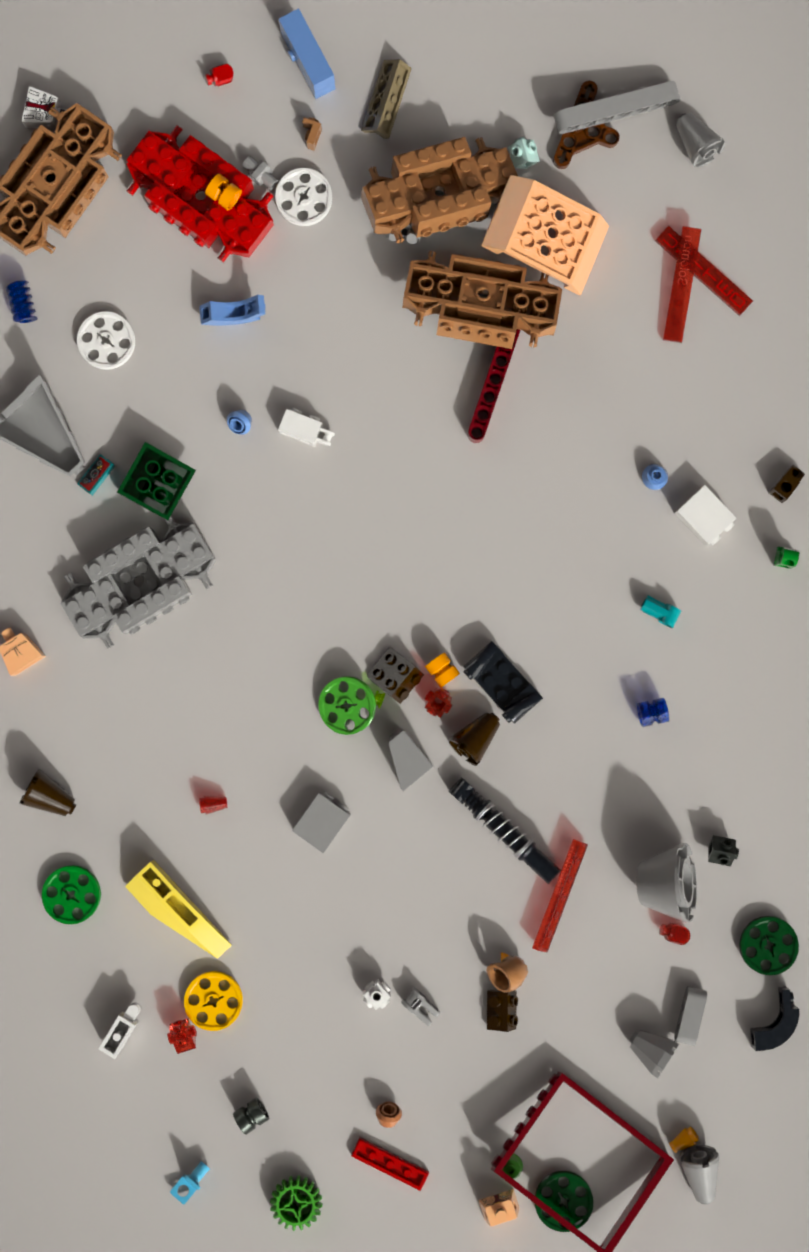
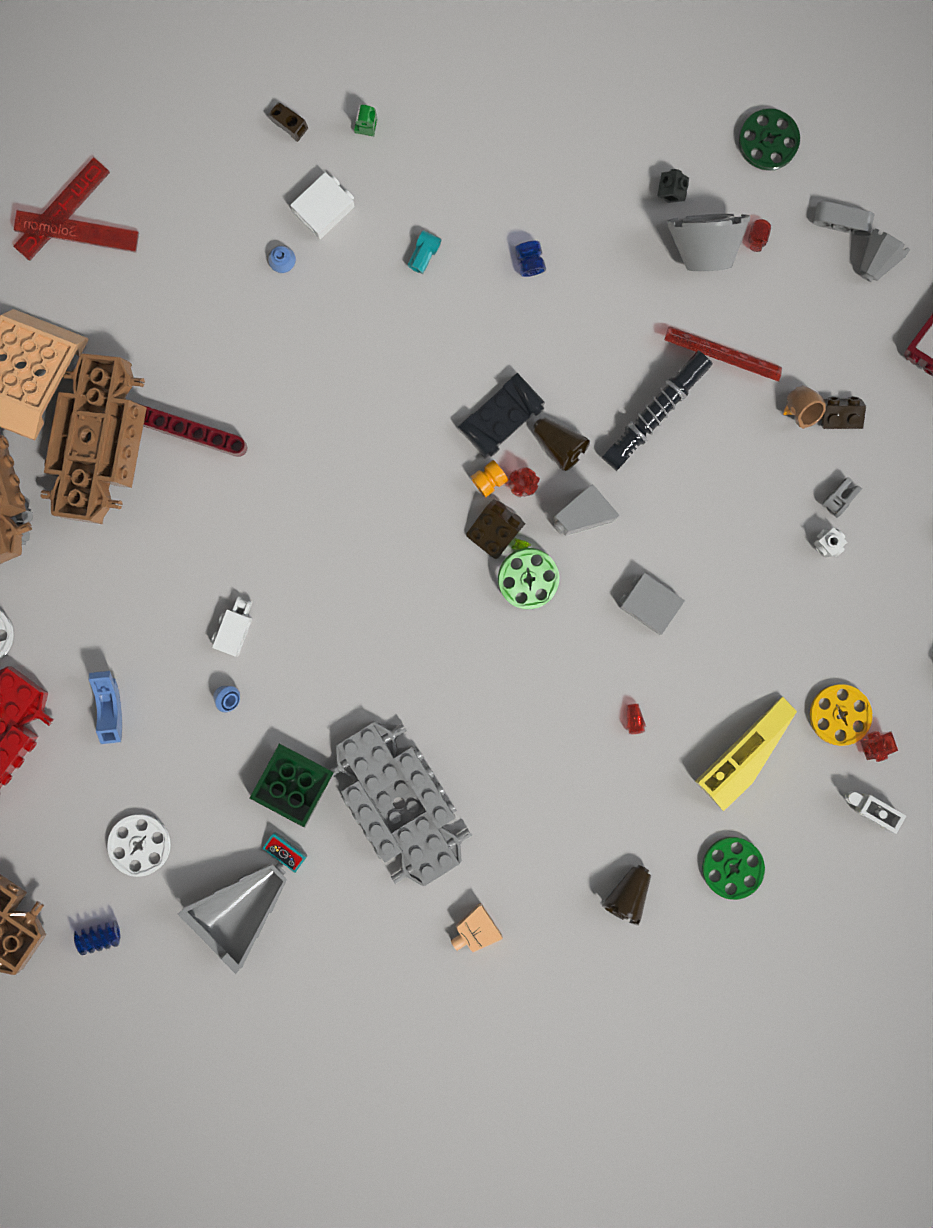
camera: 90 degrees left, 0 degrees up
black arch [750,986,799,1051] -> none

